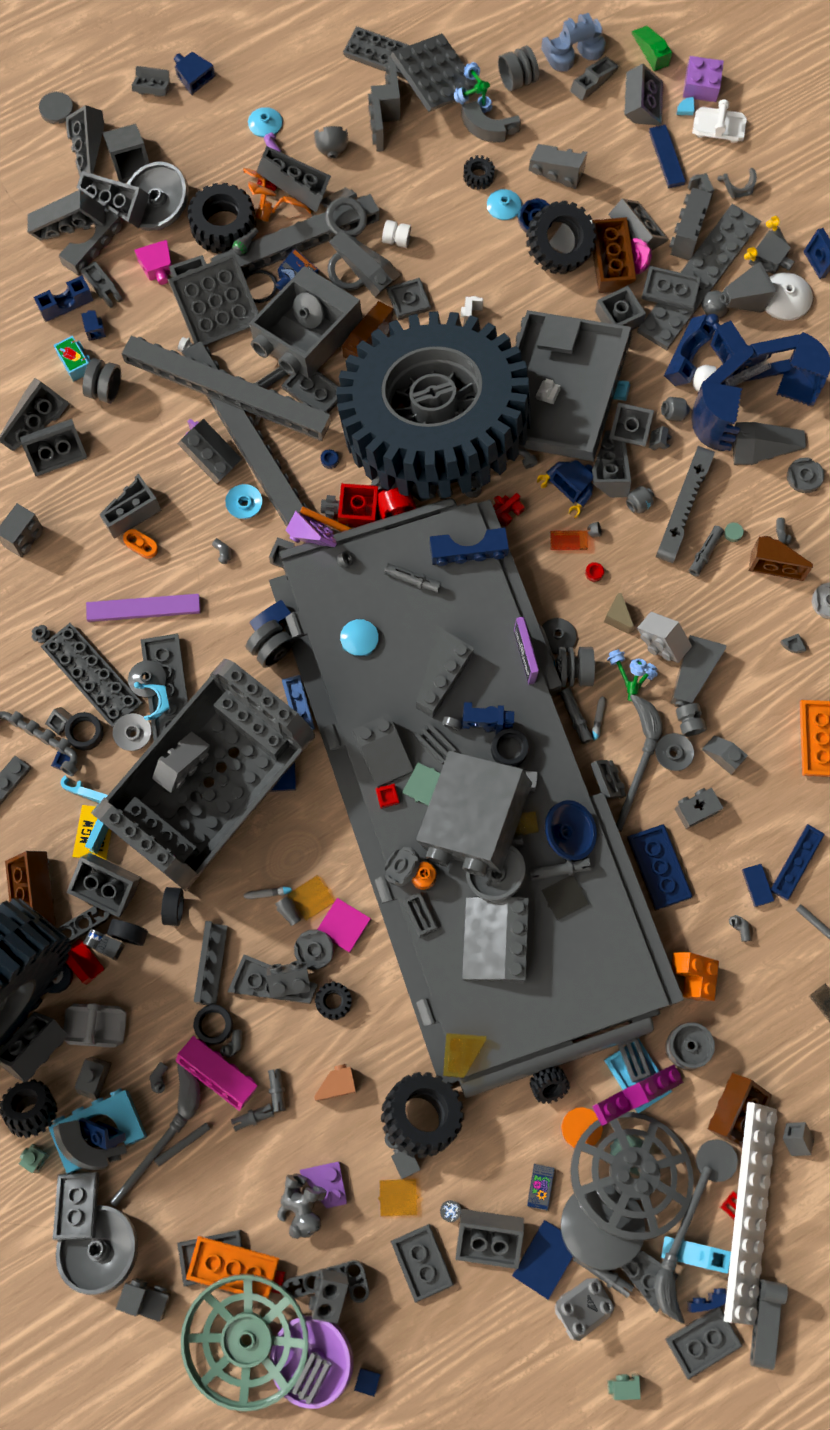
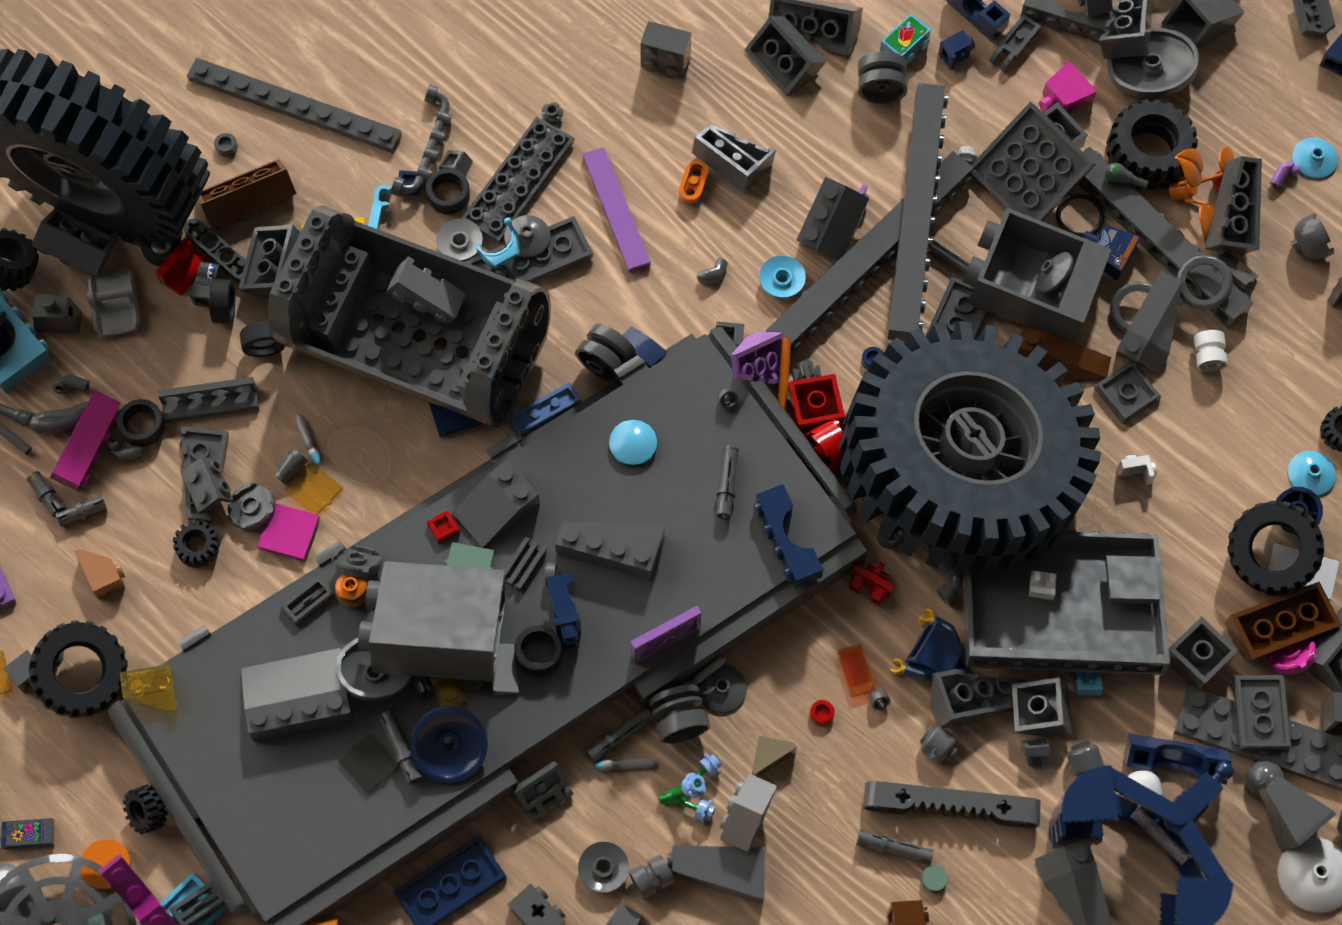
camera: 75 degrees right, 5 degrees down
dark grey piece [616,695,663,832] -> none

